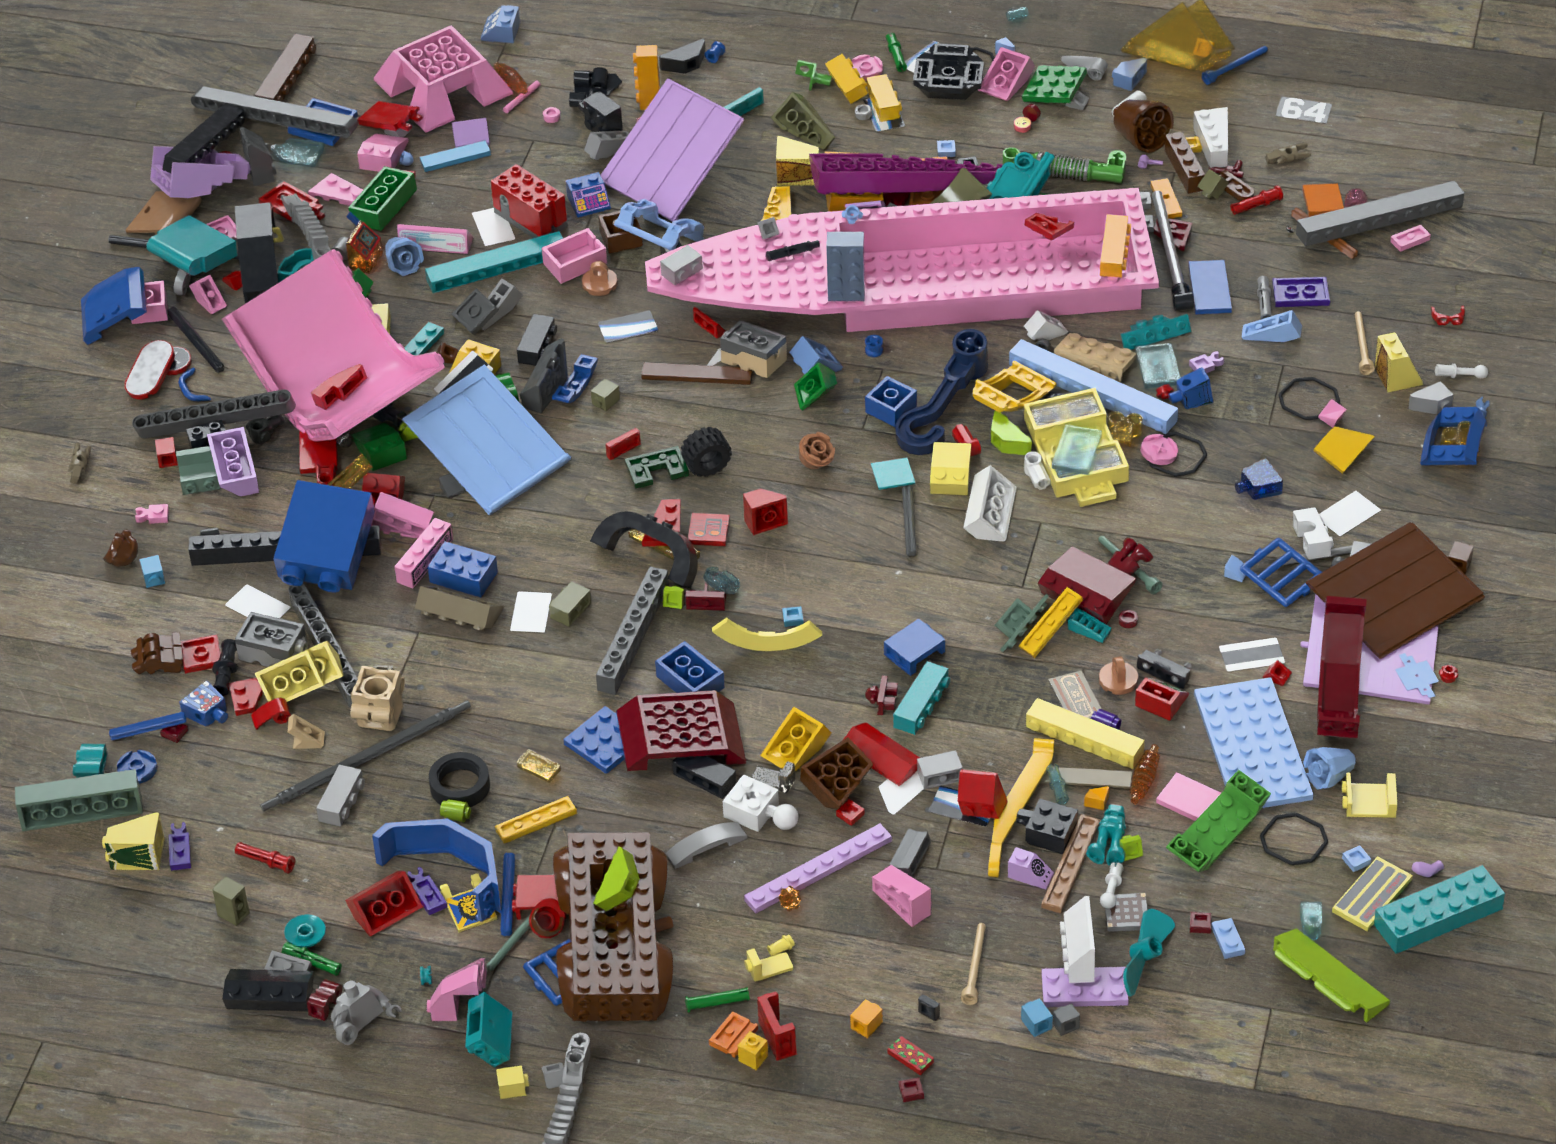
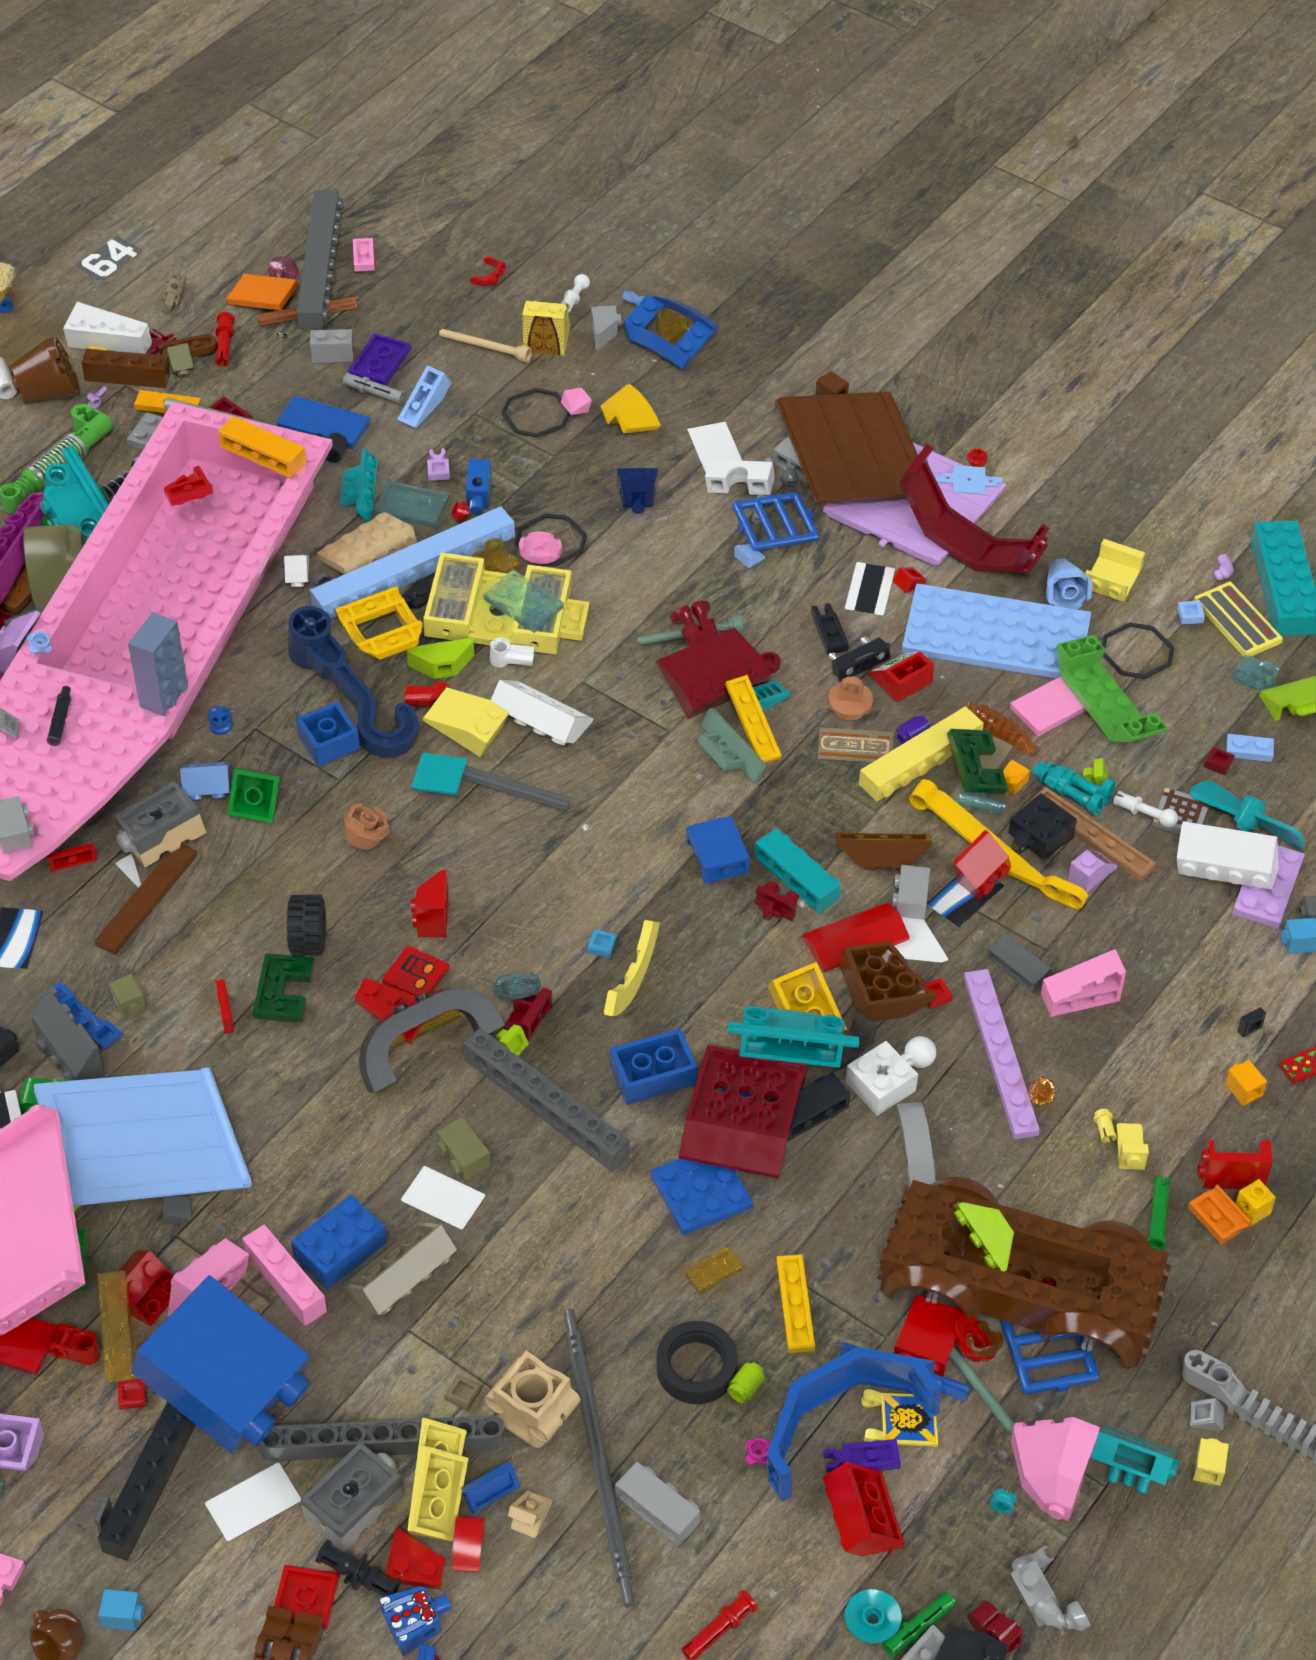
camera: 70 degrees left, 5 degrees up
tan piece [961,923,986,1005] -> none
none -> light grey brick [310,329,353,363]
none -> blue tile [461,1461,520,1514]
none -> teal brick [727,1006,859,1068]
none -> black hinge [811,603,849,654]
none -> reddish brown wedge [835,832,932,870]
none -> dark green plate [947,729,1008,794]

